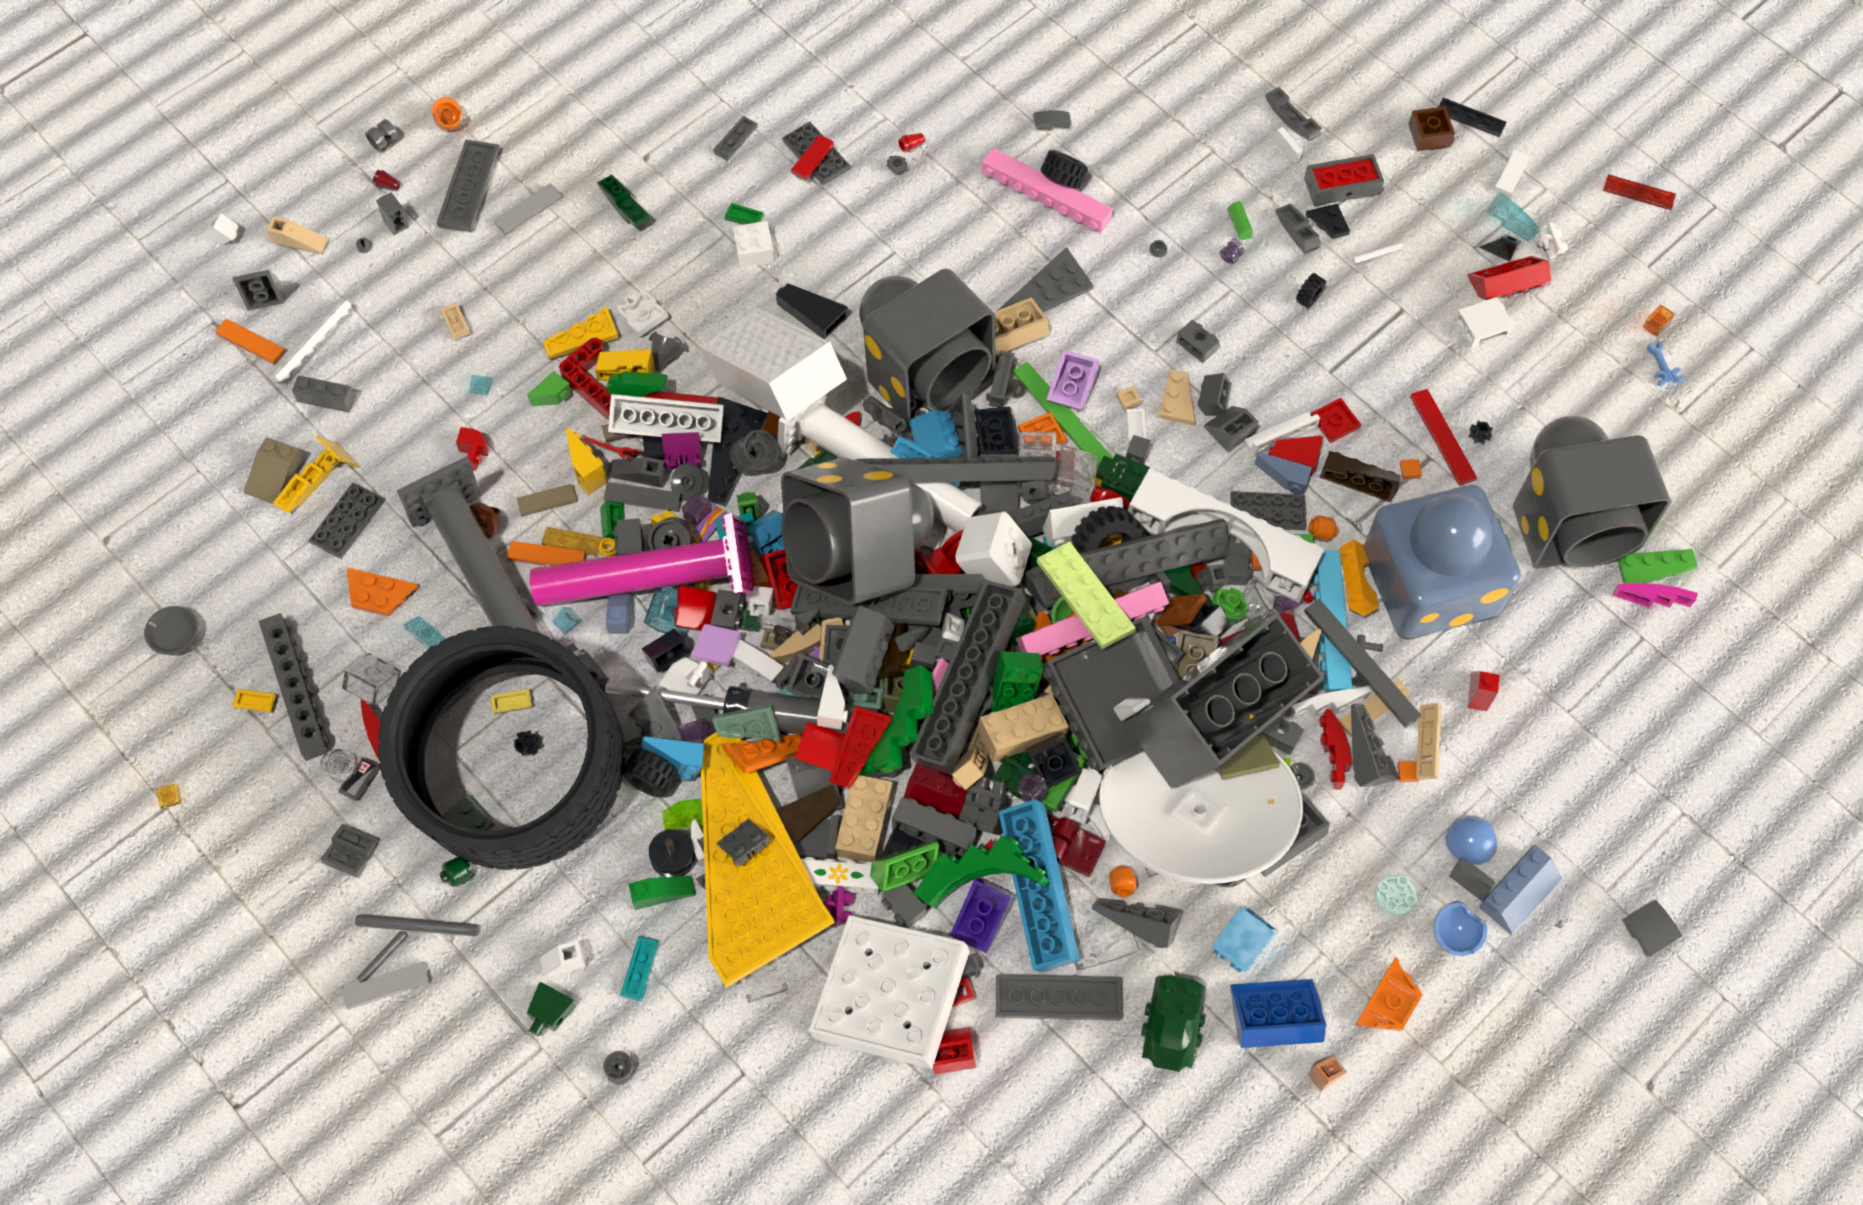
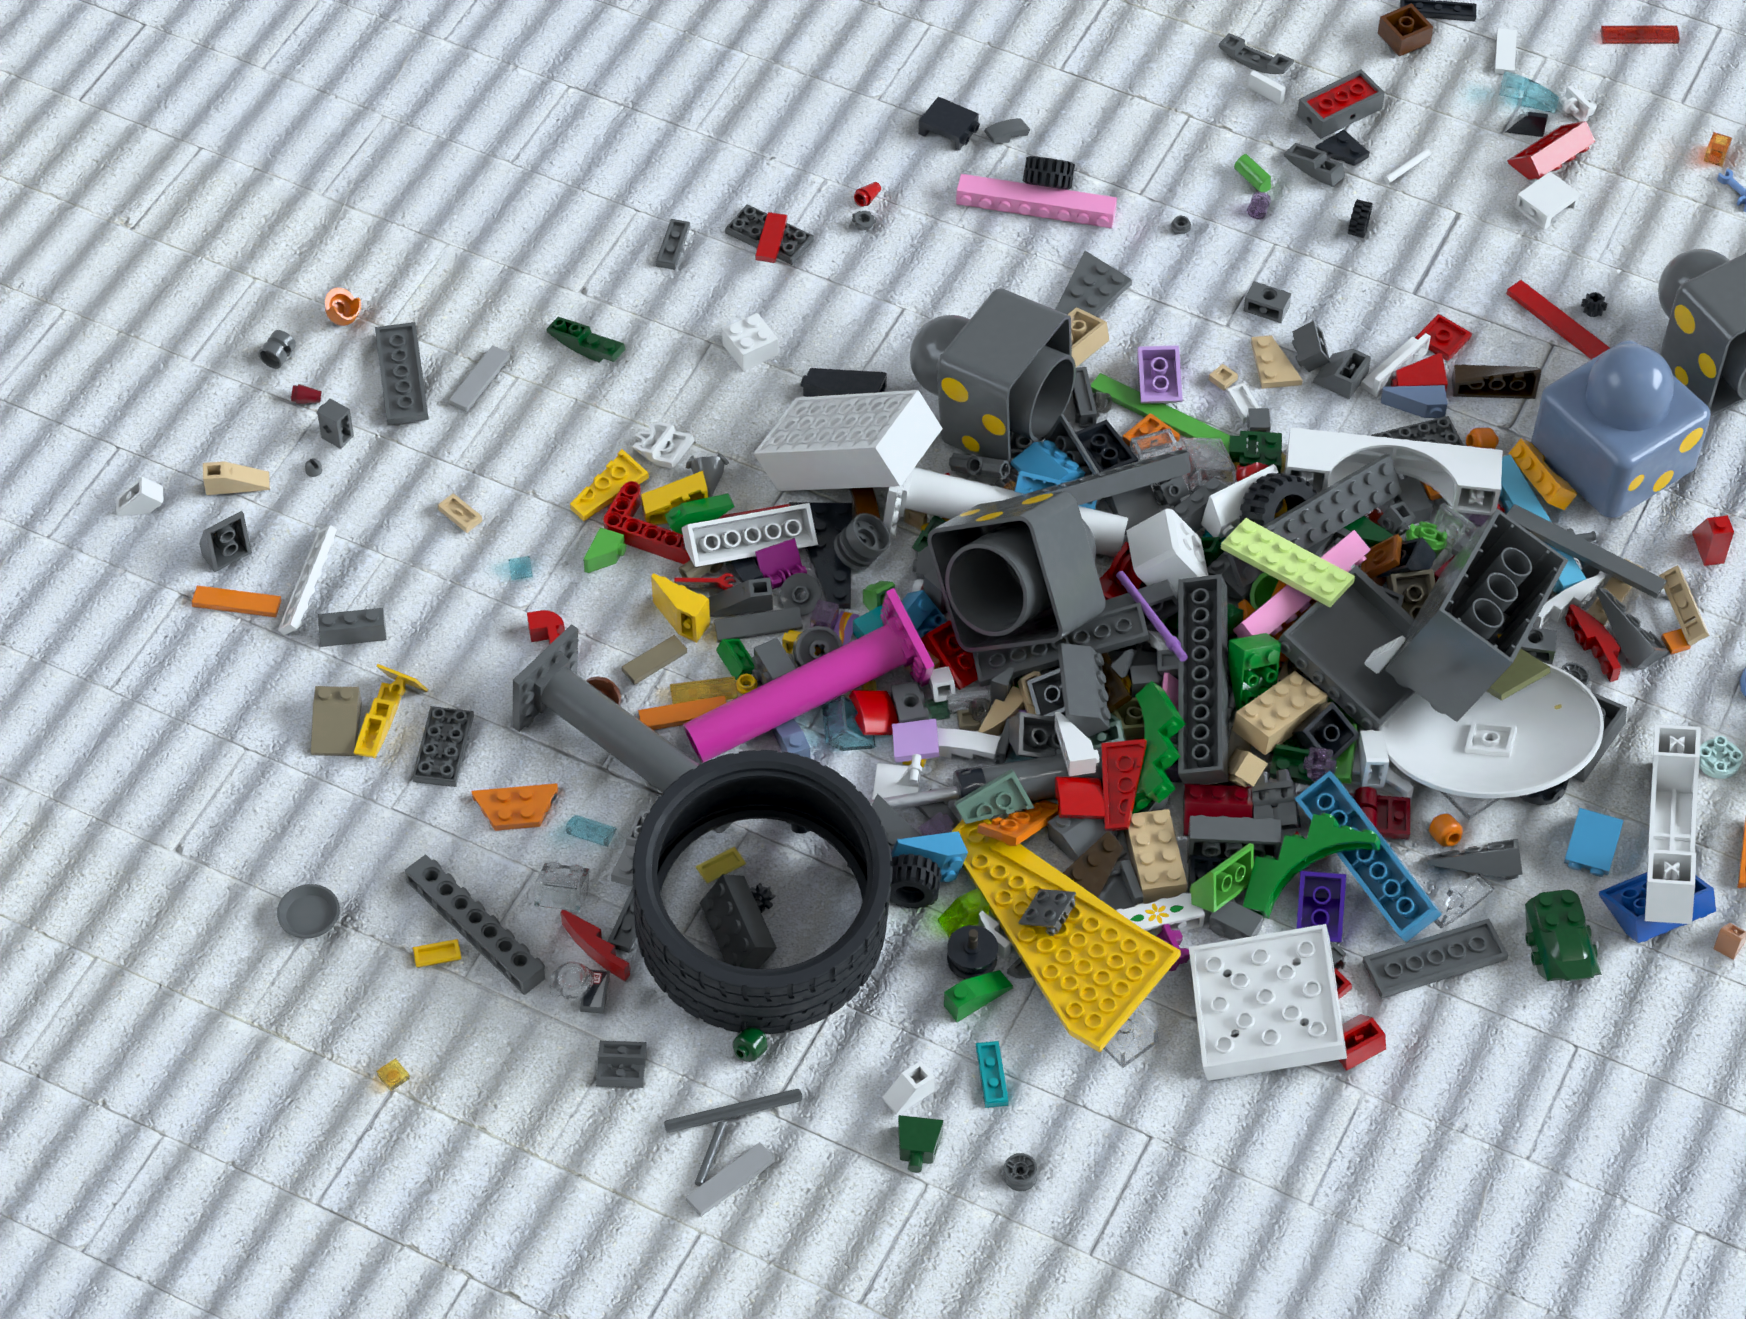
camera: 20 degrees left, 10 degrees down
black brick [641,629,690,673] -> none
green tile [725,203,764,225] -> none
orange tile [1400,459,1422,479] -> none
none -> dark grey brick [700,874,777,969]
none -> black panel [918,96,980,151]
none -> medium lavender bar [1116,571,1188,662]
none -> white arch [1645,724,1701,924]

